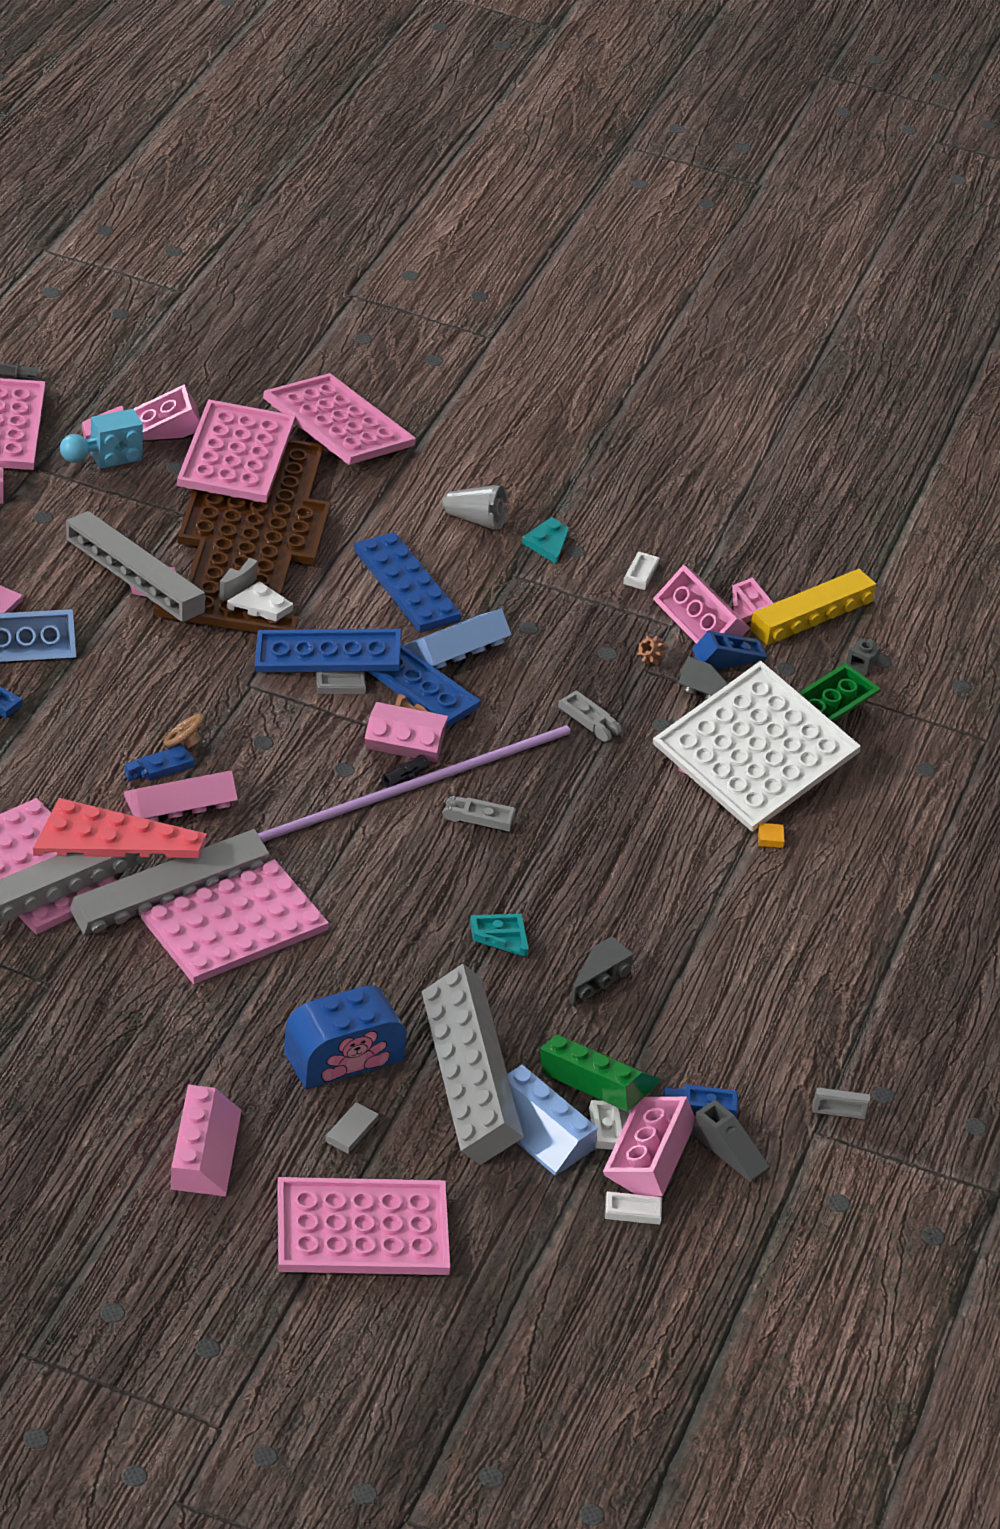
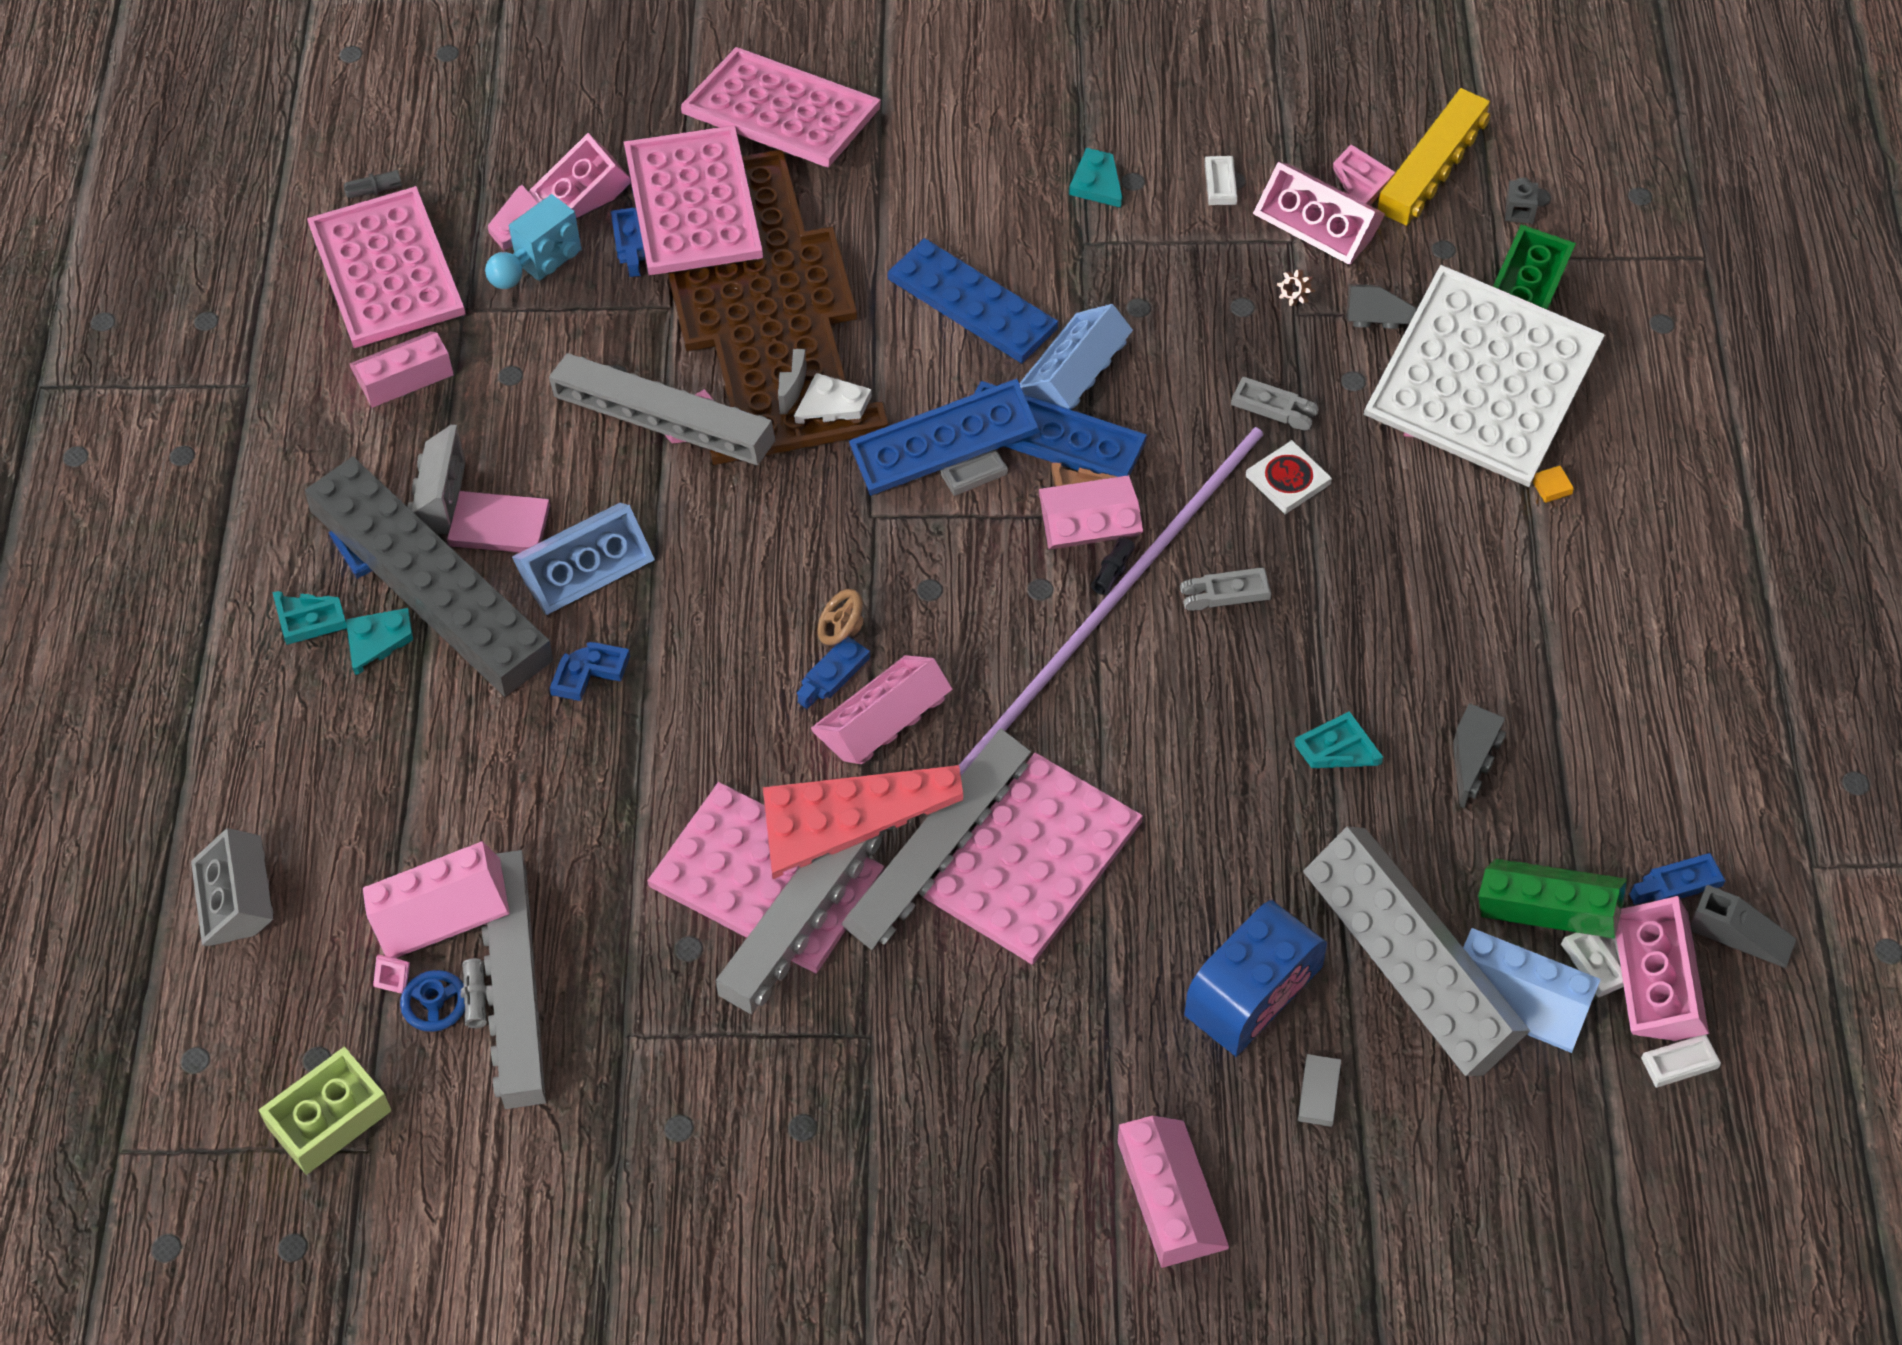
camera: 15 degrees left, 15 degrees up
bright pink plate [277,1177,450,1275] -> none
light grey cone [443,485,508,530] -> none
blue slope [692,630,768,669] -> none
light grey tile [812,1087,870,1119] -> none
none -> blue hinge [611,208,645,277]
none -> tile [1246,440,1332,514]

